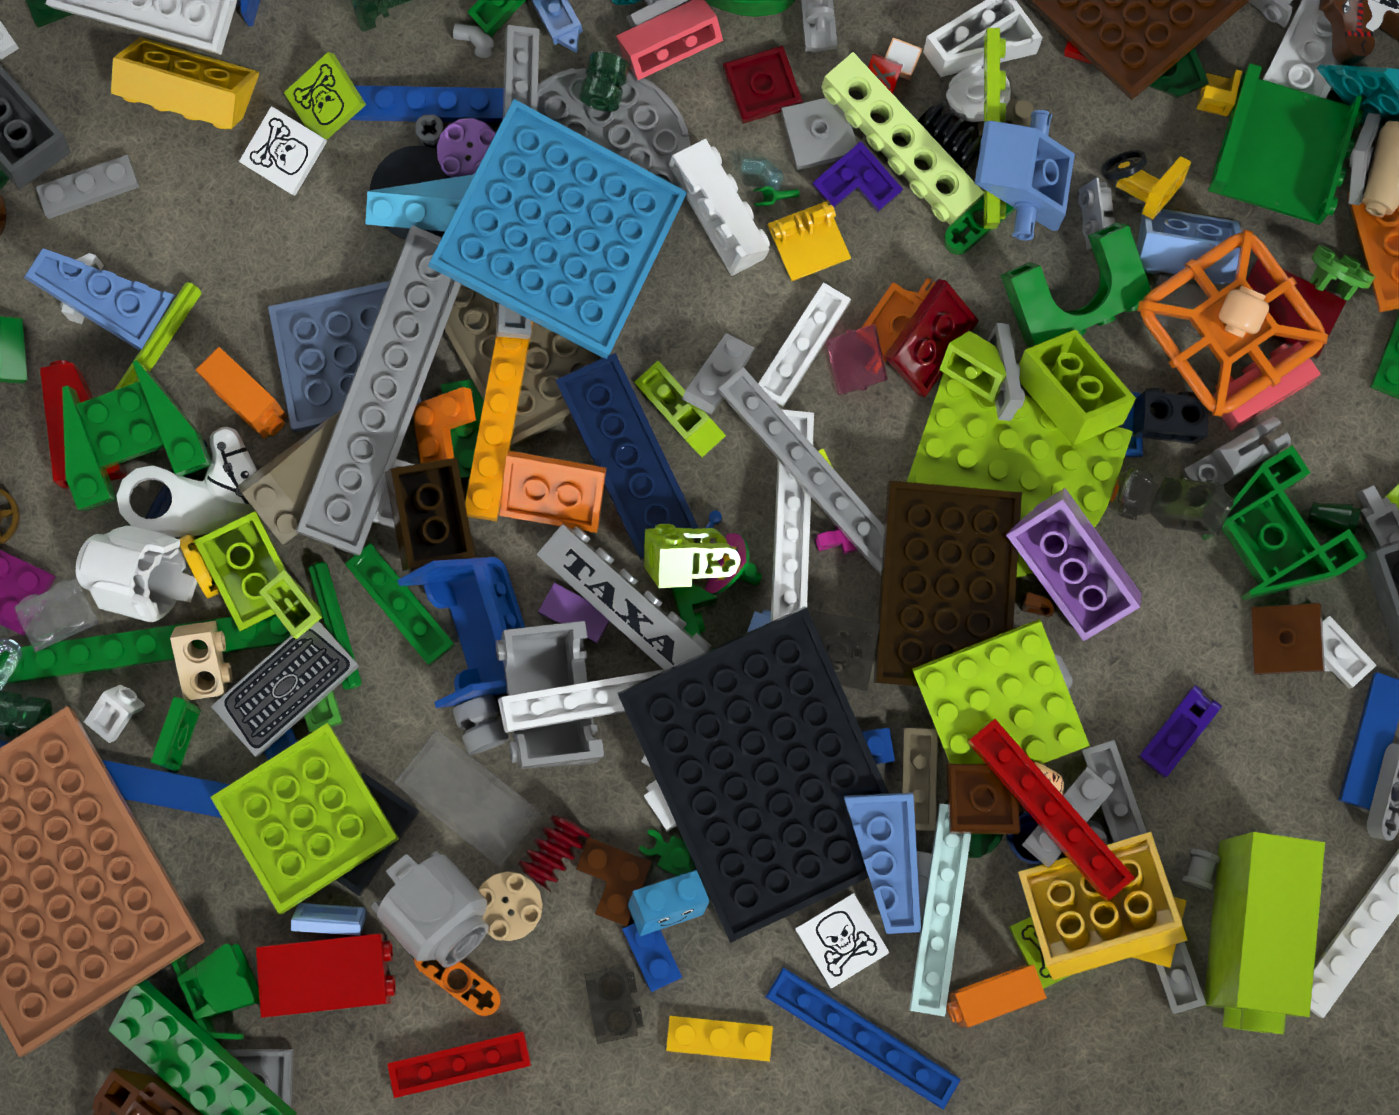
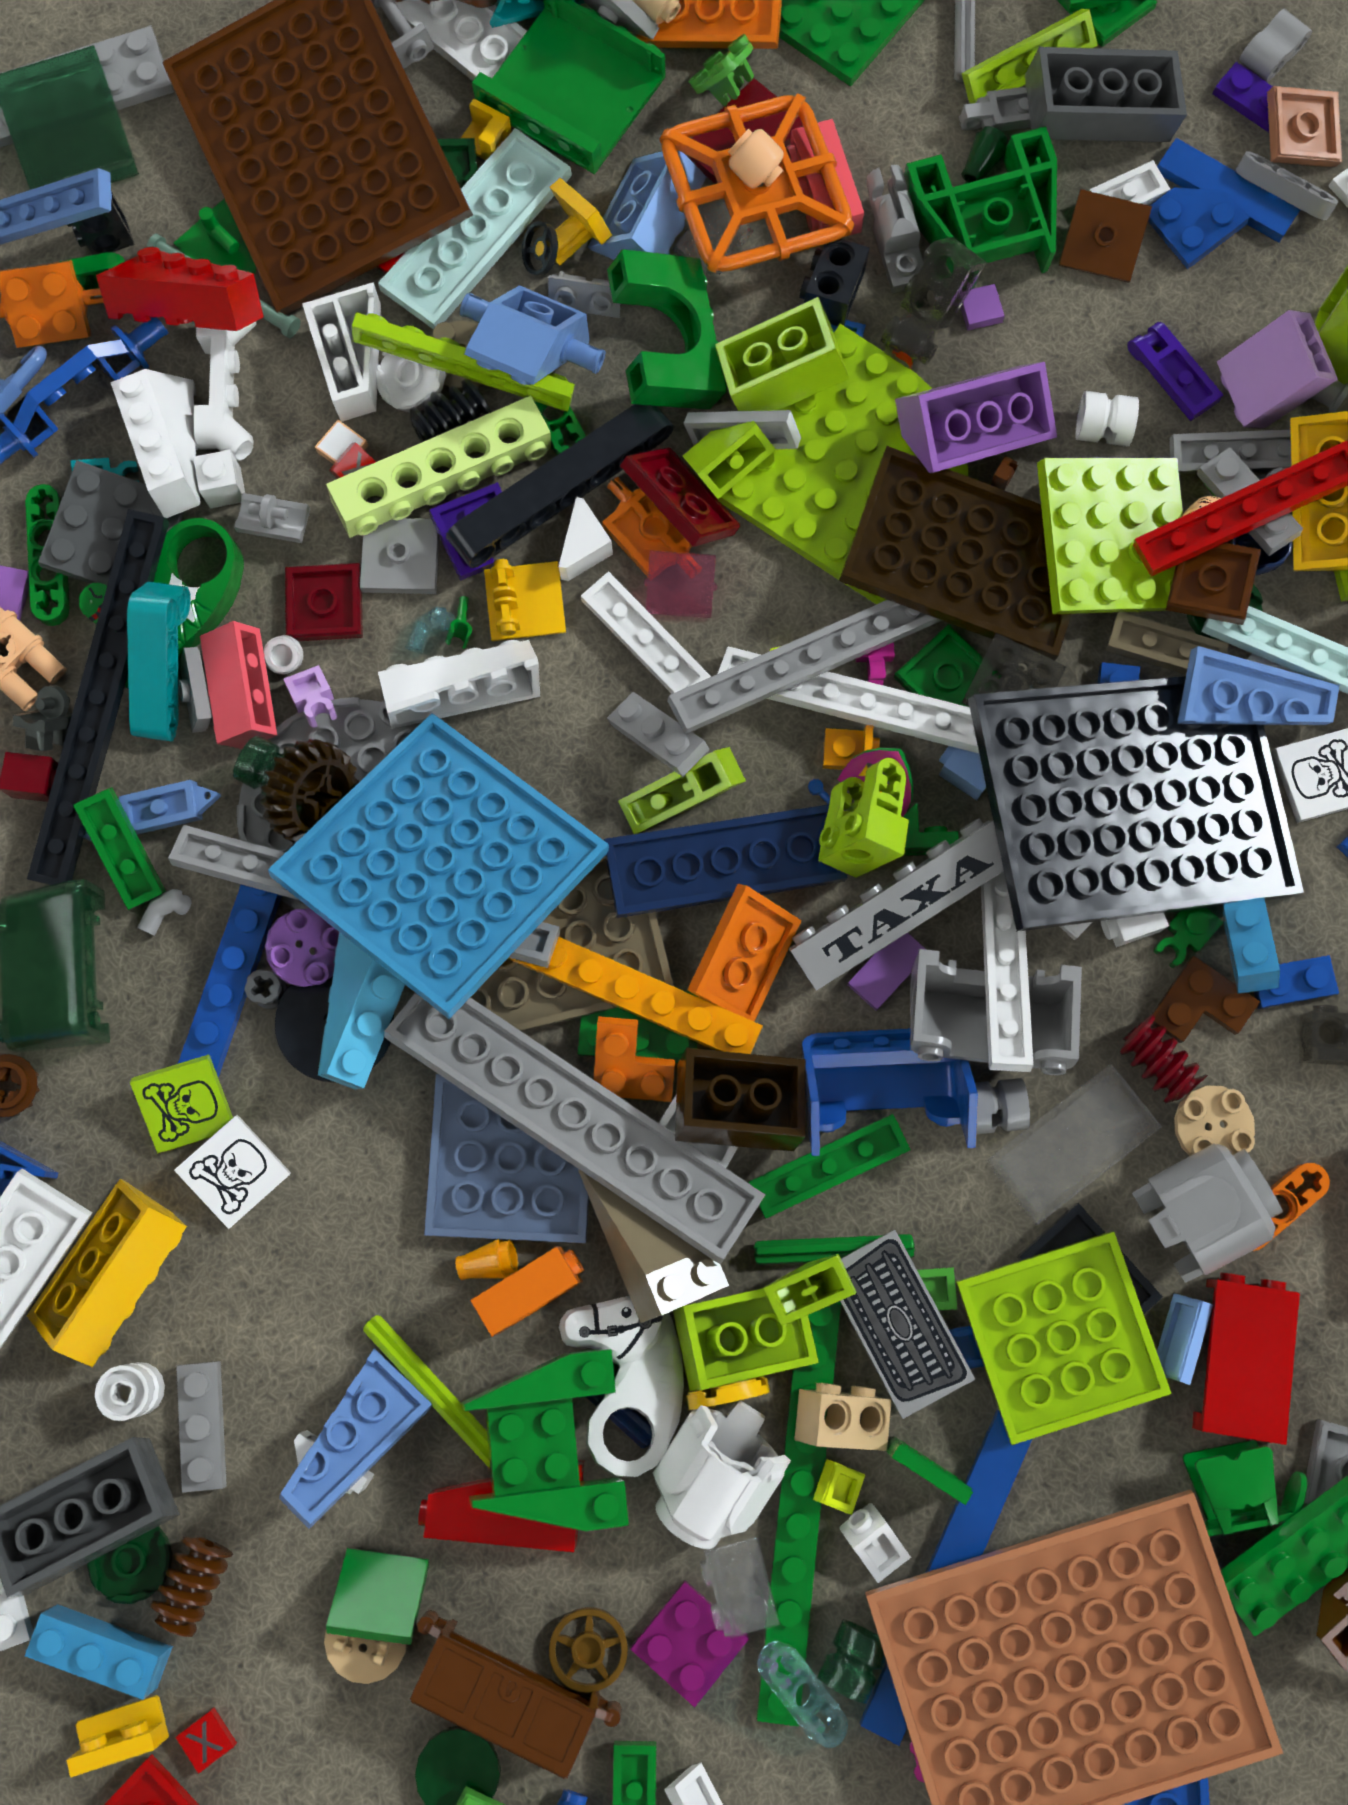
camera: 70 degrees left, 0 degrees up
none -> white wheel [95,1362,165,1421]
none -> dark brown gear [259,738,360,843]
none -> white tile [263,635,303,674]
none -> lavender plate [283,665,337,728]
none -> light aqua plate [378,128,572,330]
none -> black beam [446,404,674,568]
none -> light orange cone [455,1239,518,1280]
none -> white slope [558,497,613,581]
none -> neon yellow tile [813,1459,865,1515]
none -> light orange bracket [823,725,880,770]
none -> green tile [893,624,1002,707]
none -> medium lavender tile [958,284,1004,331]
none -> white wheel [1075,391,1139,446]
none -> blue plate [1148,187,1249,269]
none -> lavender brick [1217,310,1338,428]

